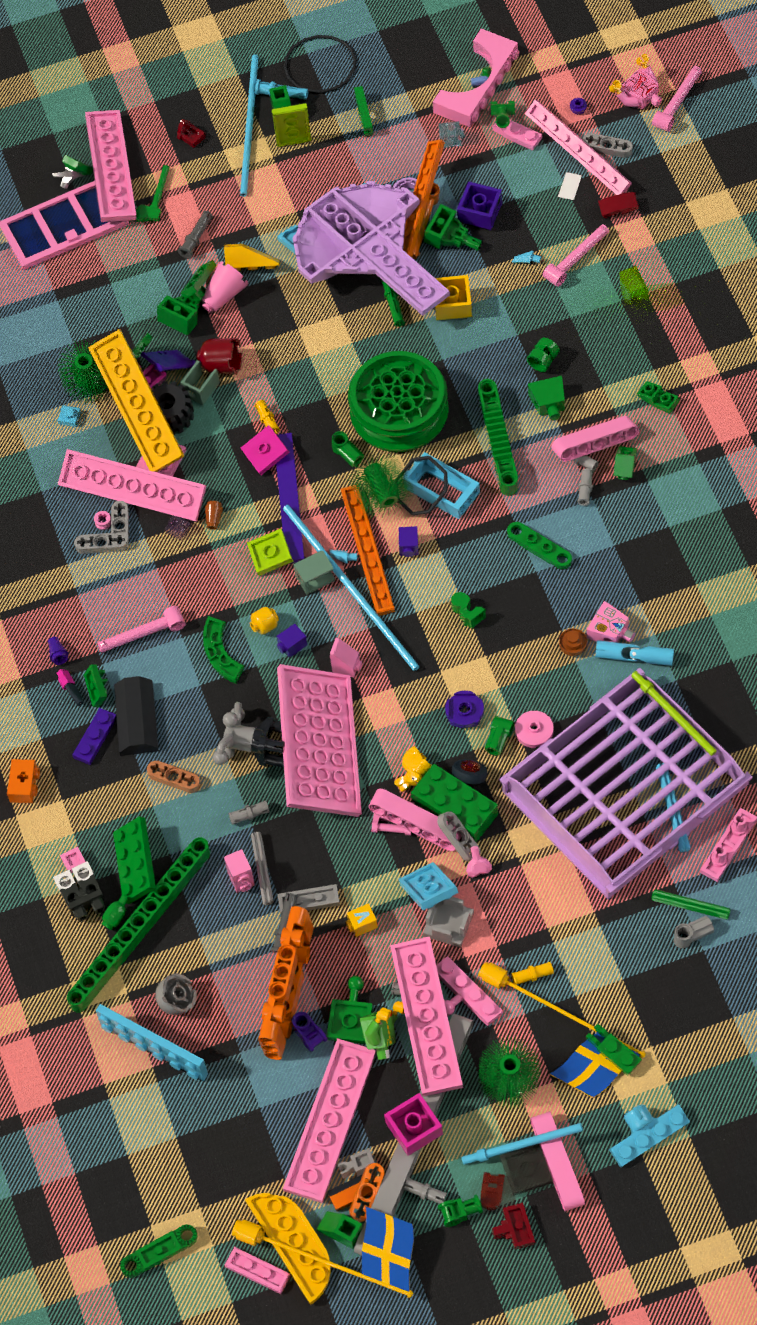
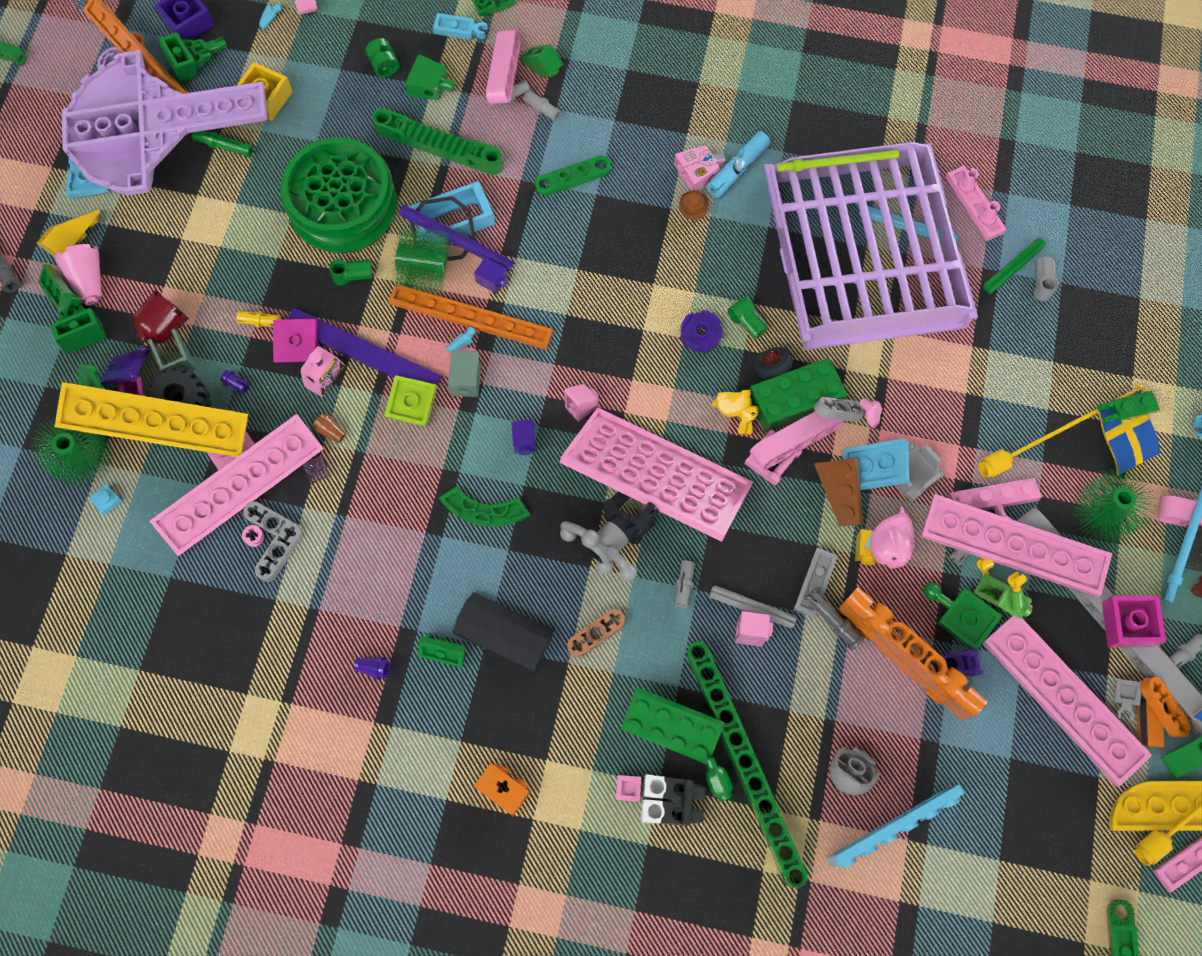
camera: 65 degrees left, 10 degrees up
piece [56,669,84,706] -> none
dark purple plate [72,708,117,765] -> none
bright pink piece [97,606,186,653] -> none
yellow head [249,607,279,635] -> none
medium azure piece [283,505,420,671] -> none
green leg [451,592,486,629] -> none
yellow pin [511,962,554,985] -> none
bright pink plate [515,711,553,748] -> none
none -> dark purple pin [220,370,250,394]
none -> bright pink torso [301,346,345,397]
none -> dark purple axle [399,205,514,272]
none -> medium azure plate [433,13,488,39]
none -> dark orange wing [814,458,864,527]
none -> bright pink piece [871,507,915,569]

